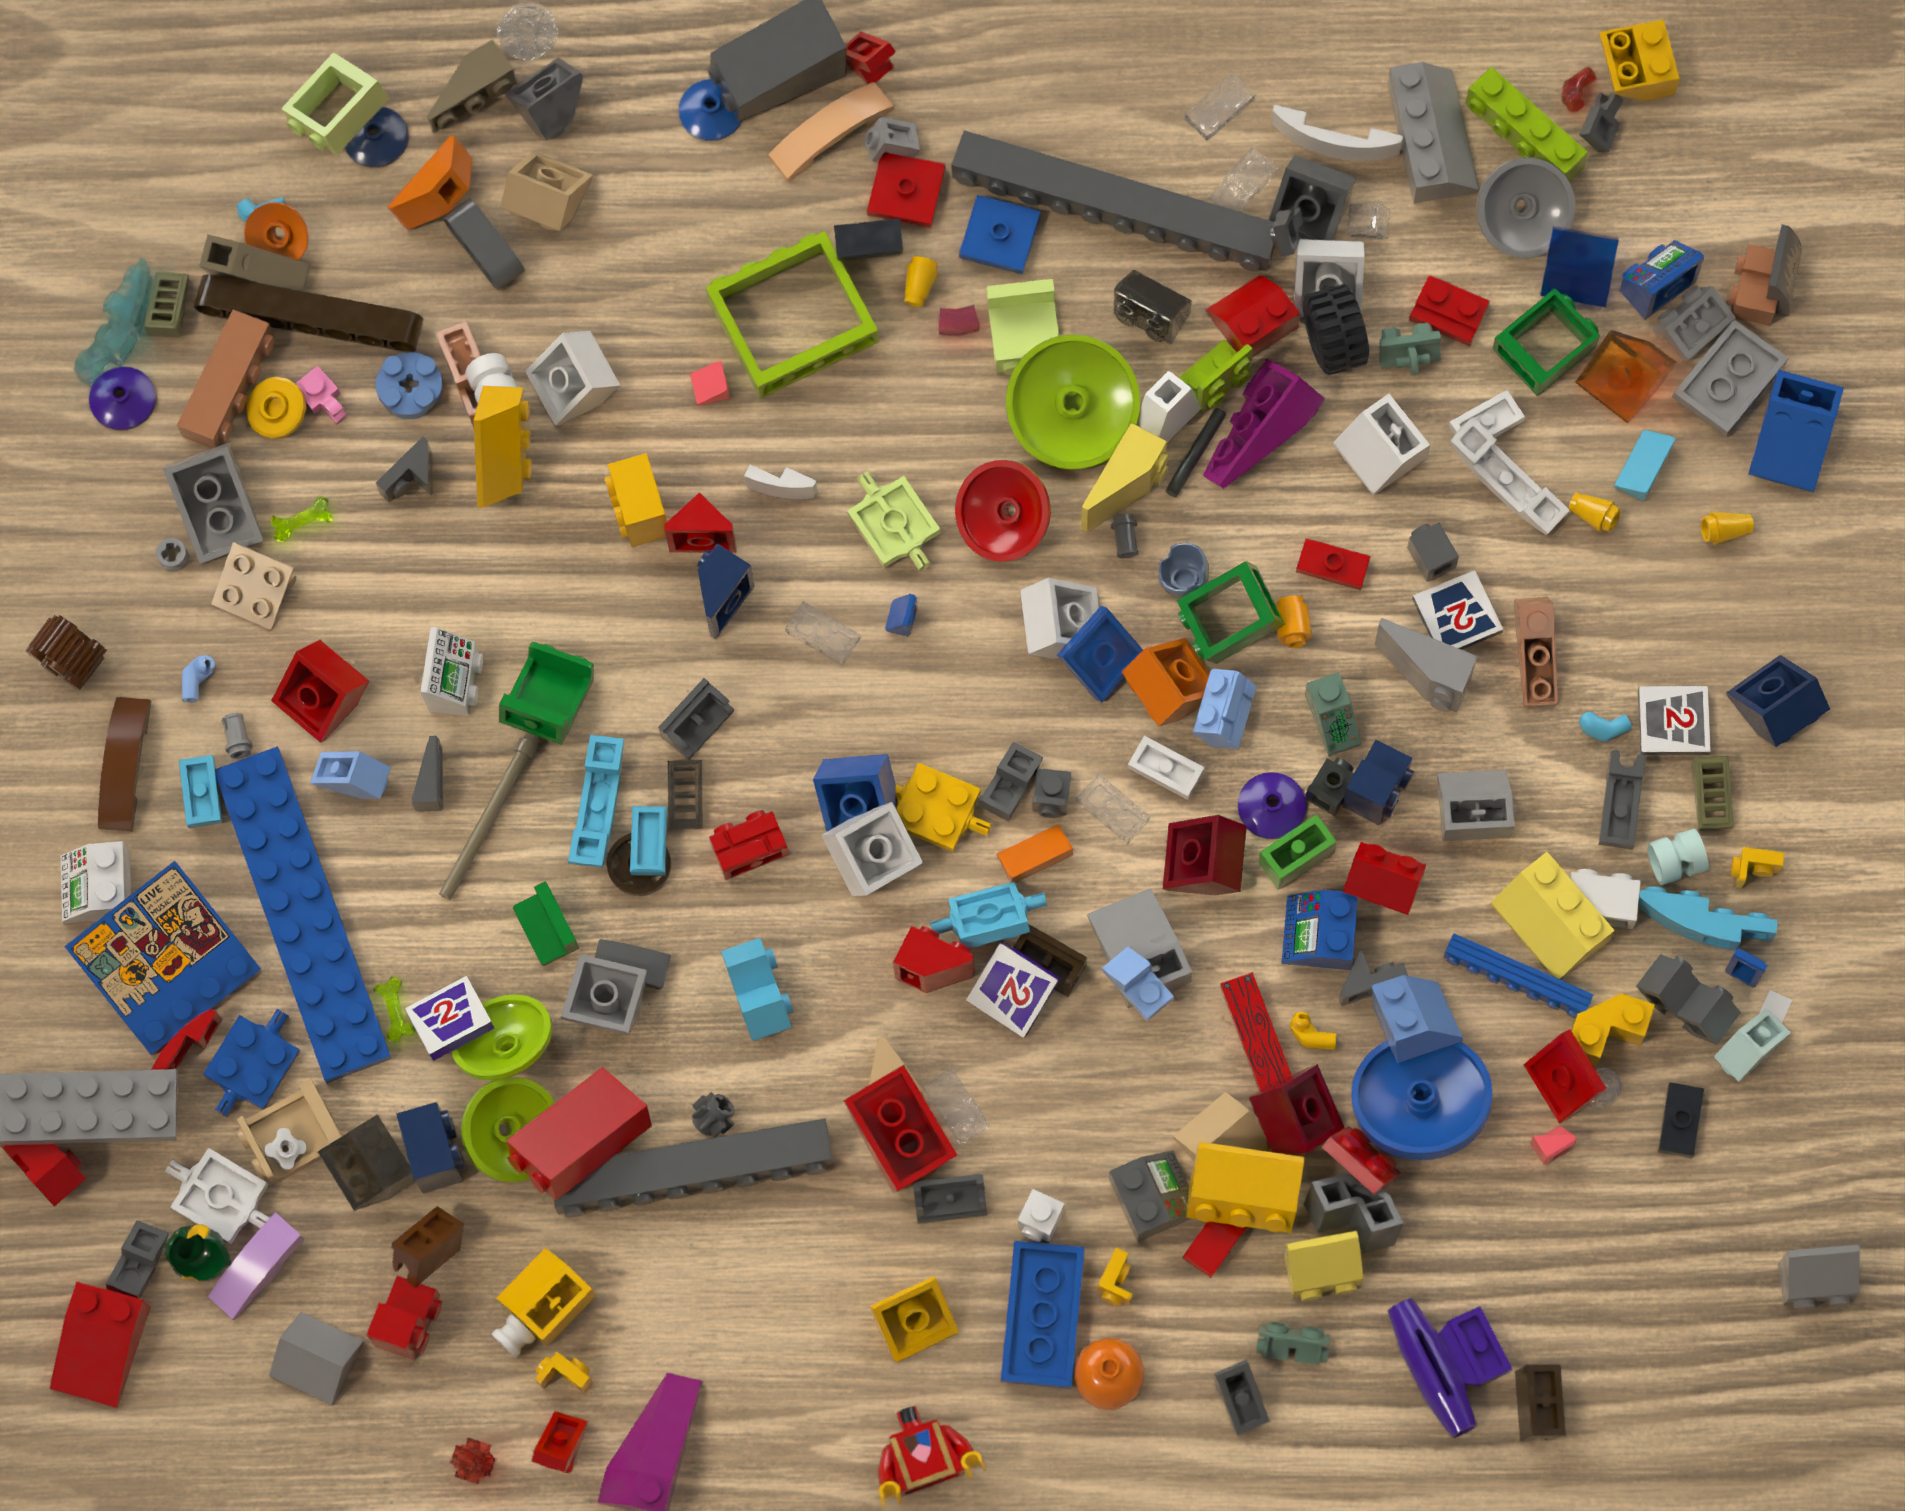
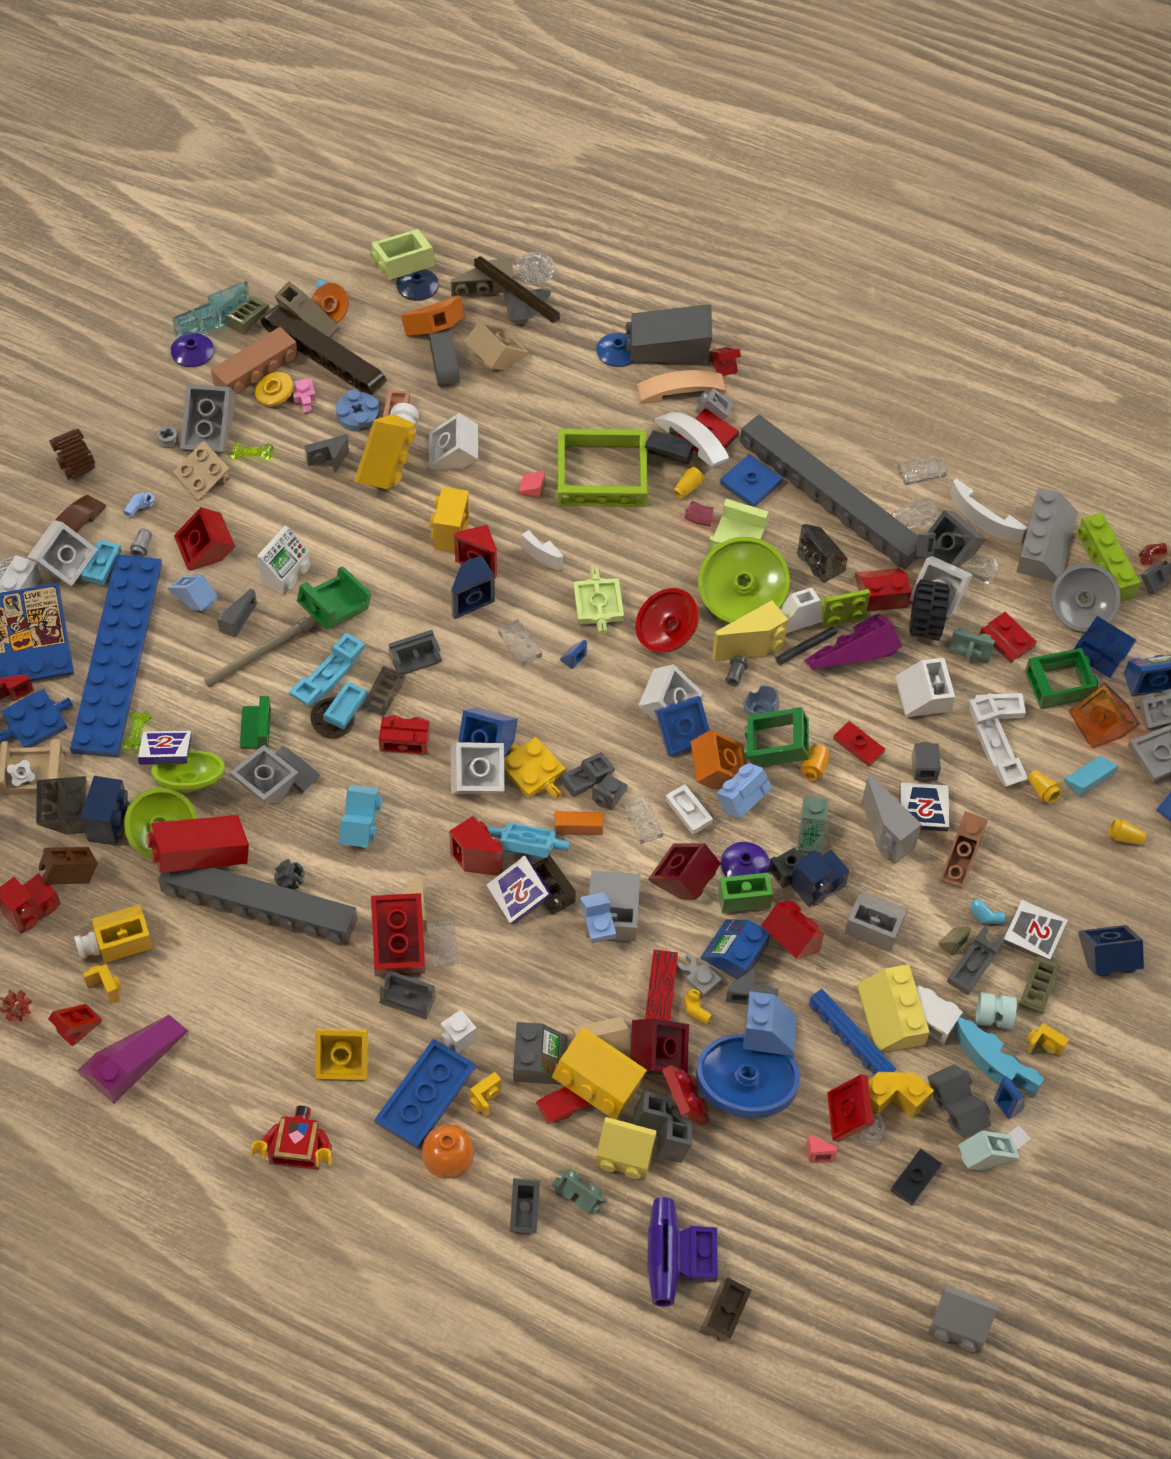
camera: 20 degrees right, 15 degrees down
none -> white slope [27,520,98,586]
none -> dark brown axle [474,256,560,323]
none -> white slope [654,412,729,467]
none -> light grey plate [677,953,722,998]
none -> olive slope [938,926,971,955]

